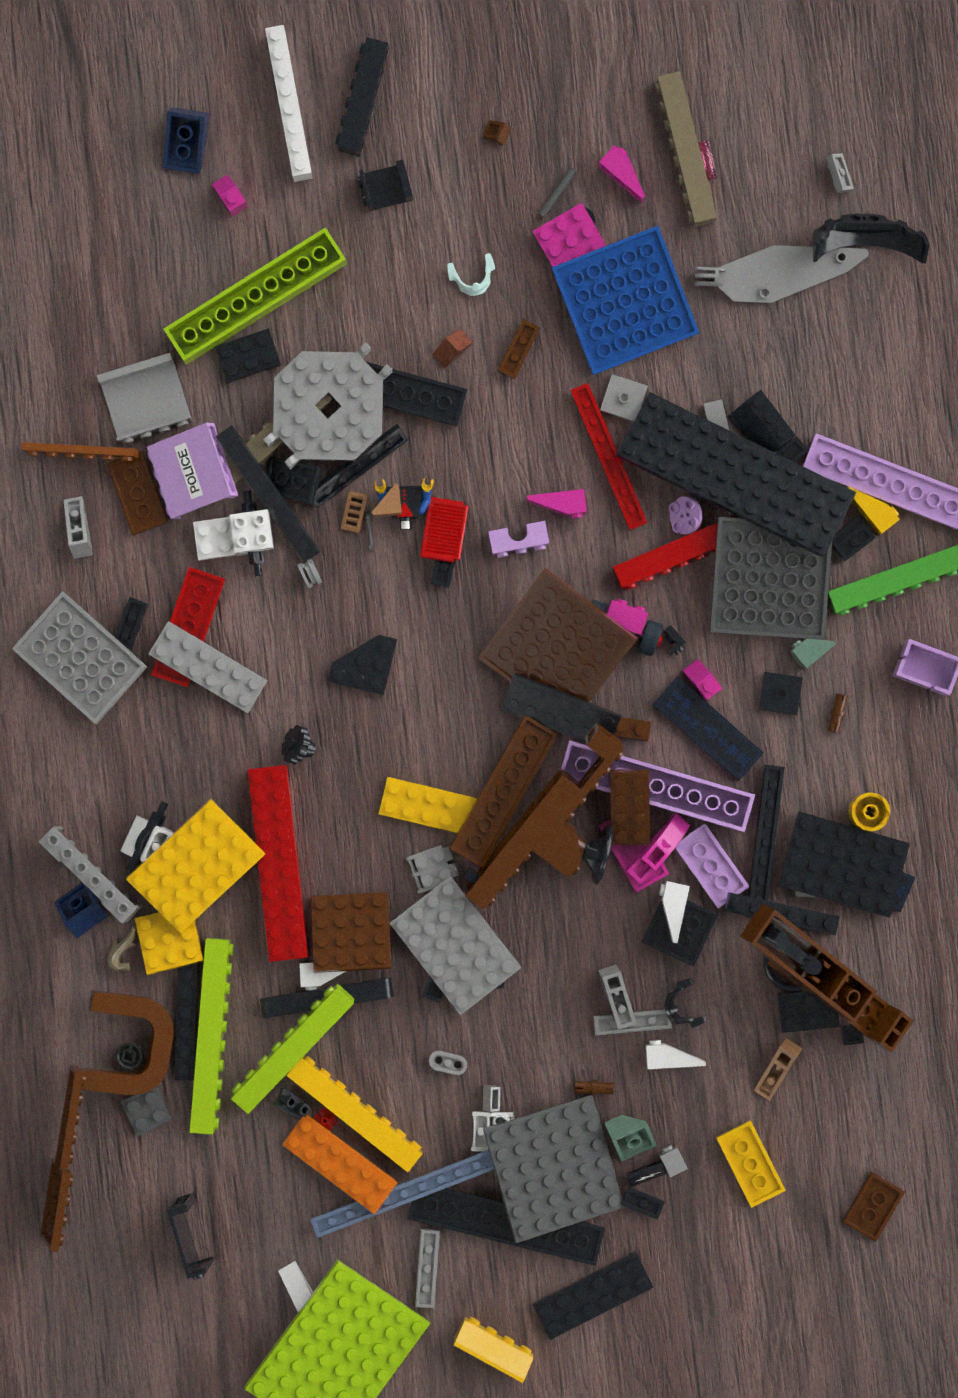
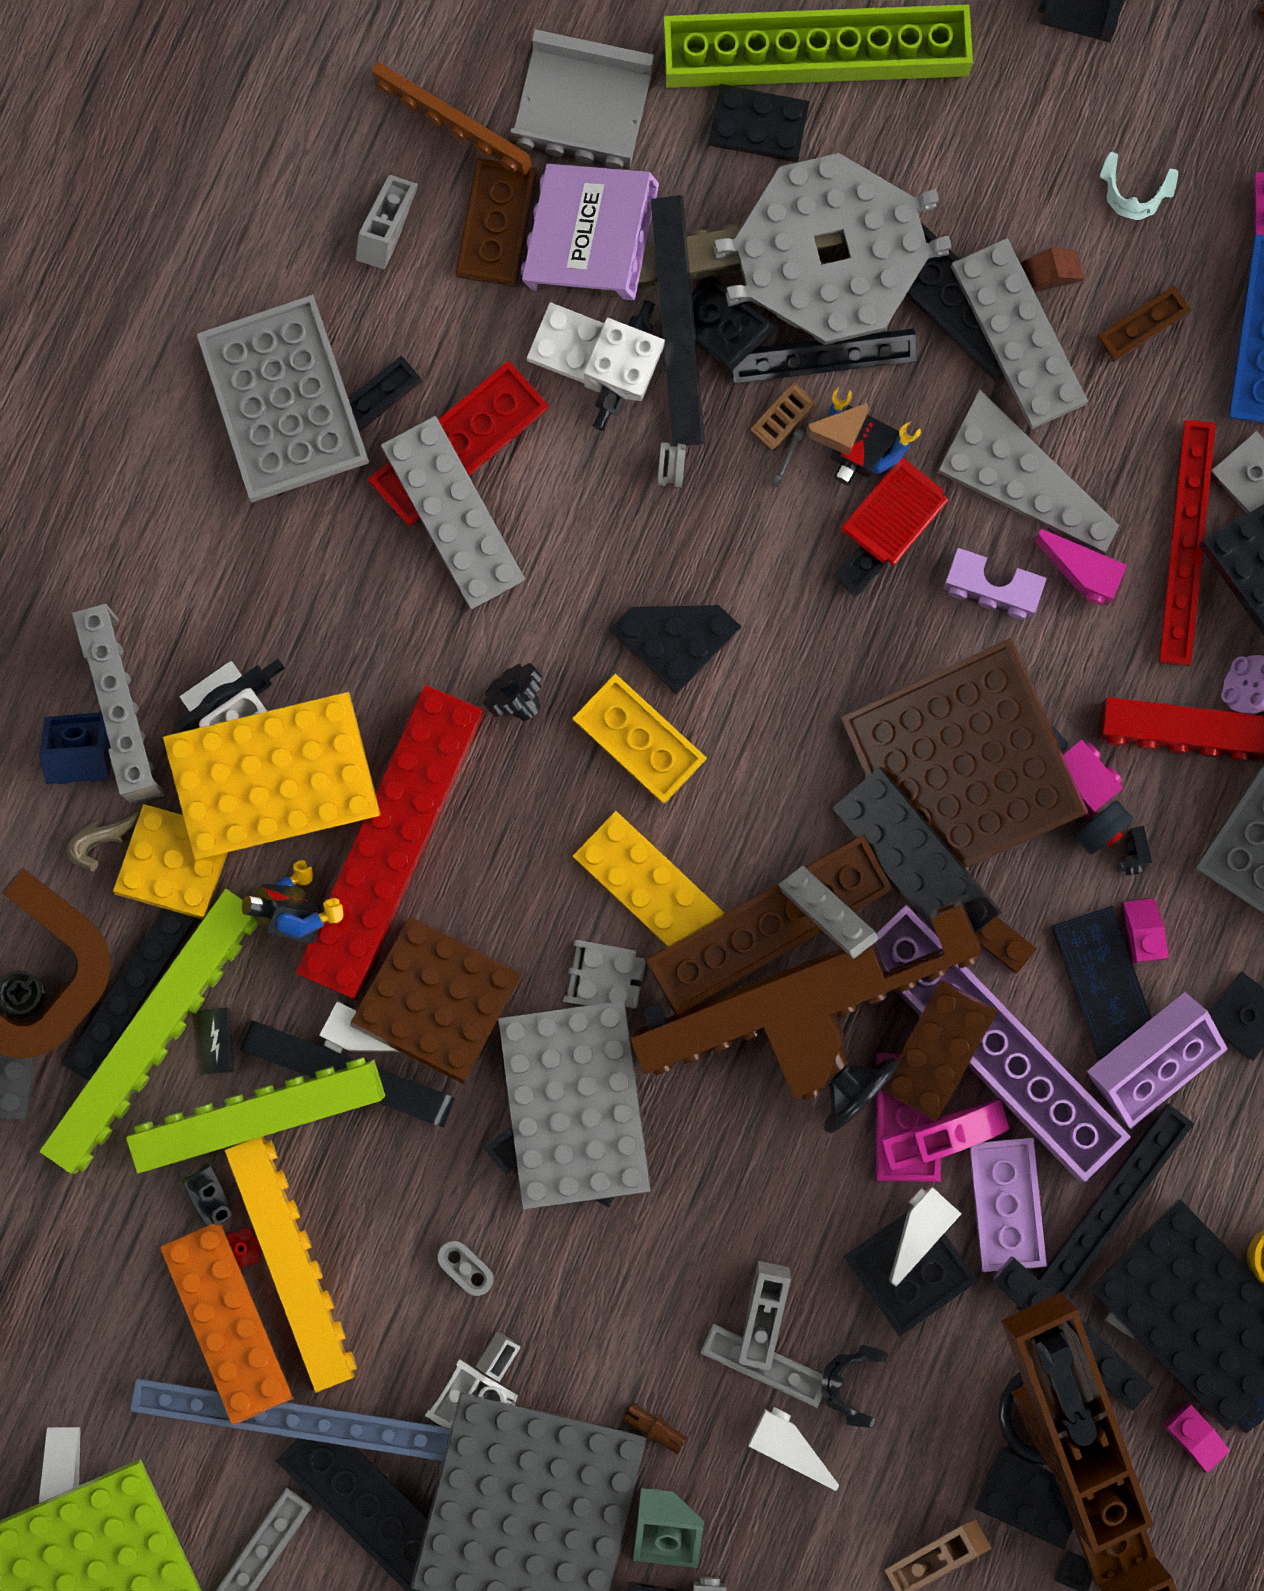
camera: 30 degrees right, 5 degrees down
none -> black slope [198,1007,234,1075]
none -> torso [242,860,343,944]
none -> yellow plate [572,673,707,805]
none -> light grey plate [778,866,878,959]
none -> light grey wing [938,390,1119,555]
none -> light grey plate [951,238,1088,430]
none -> lavender slope [1087,992,1227,1129]
none -> dark pink slope [1161,1403,1230,1473]

